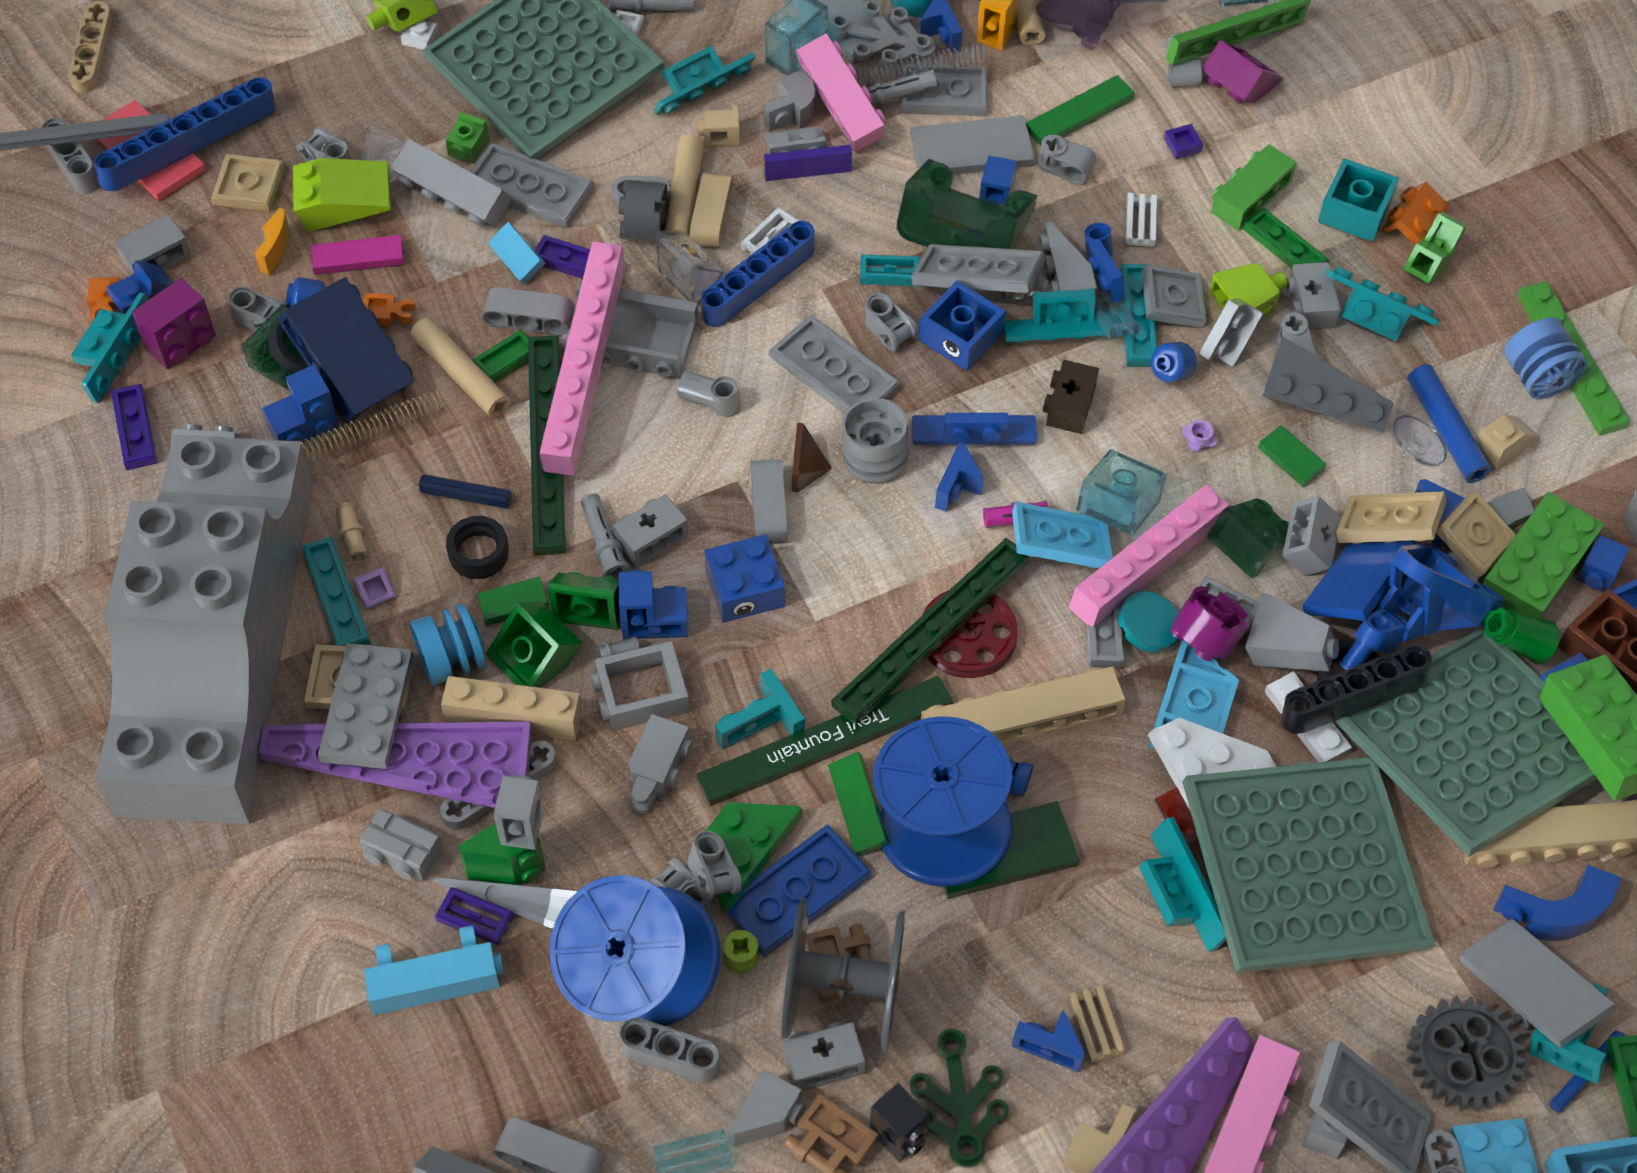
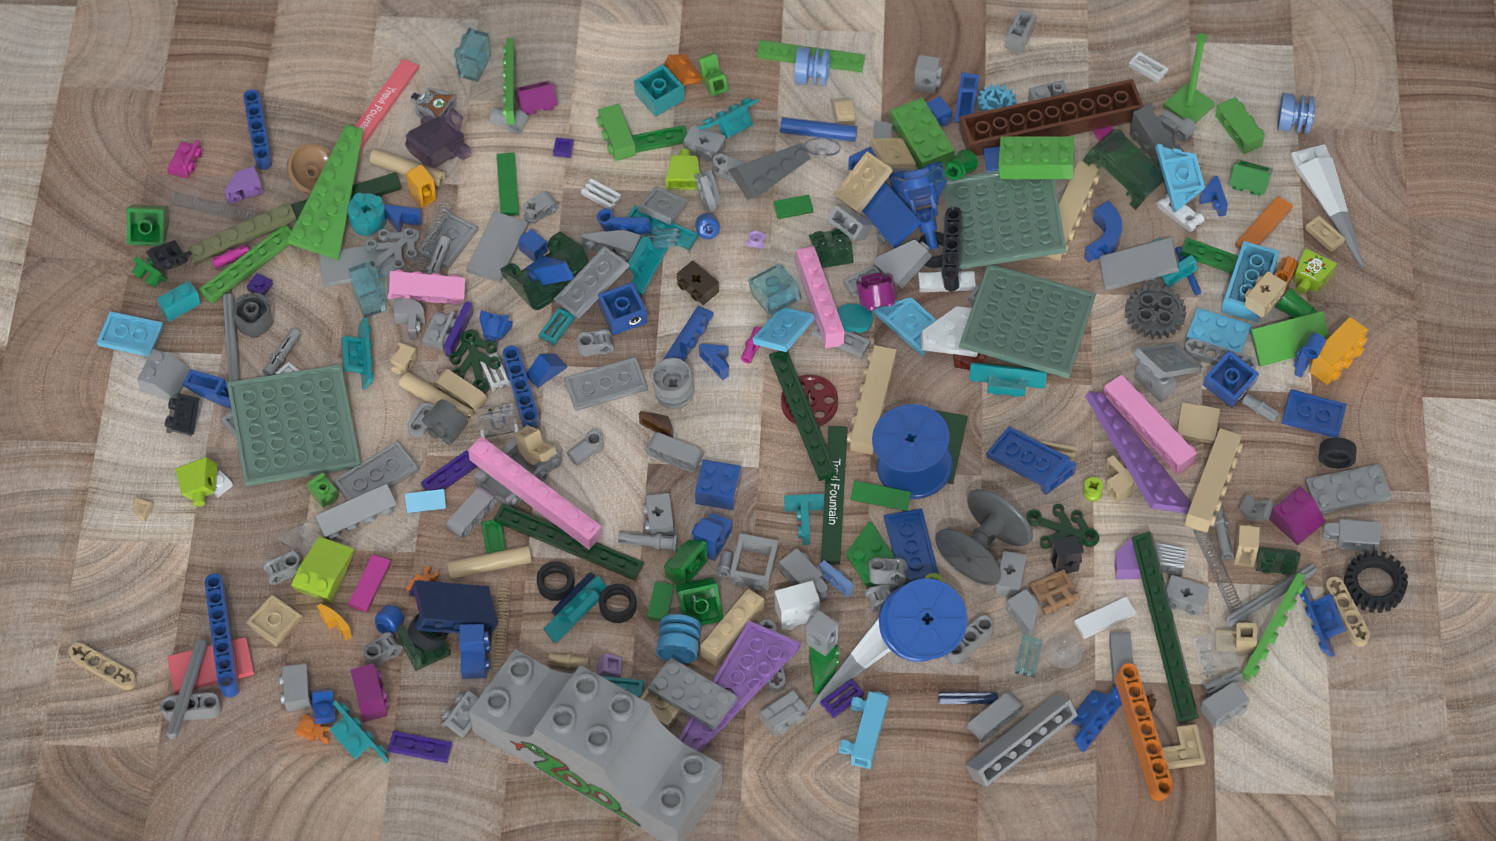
camera: 60 degrees left, 0 degrees up
none -> dark green plant [449,330,501,394]
none -> blue brick [479,310,513,343]
none -> tan brick [513,426,557,465]
none -> blue slope [525,256,574,285]
none -> blue slope [526,354,567,388]
none -> black tyre [536,561,575,601]
none -> teal bracket [544,576,607,643]
none -> white brick [774,581,820,630]
none -> medium blue plate [819,560,853,598]
none -> dark blue axle [938,692,998,704]
none -> blue tile [986,426,1070,489]
none -> lime wheel [1083,477,1103,501]

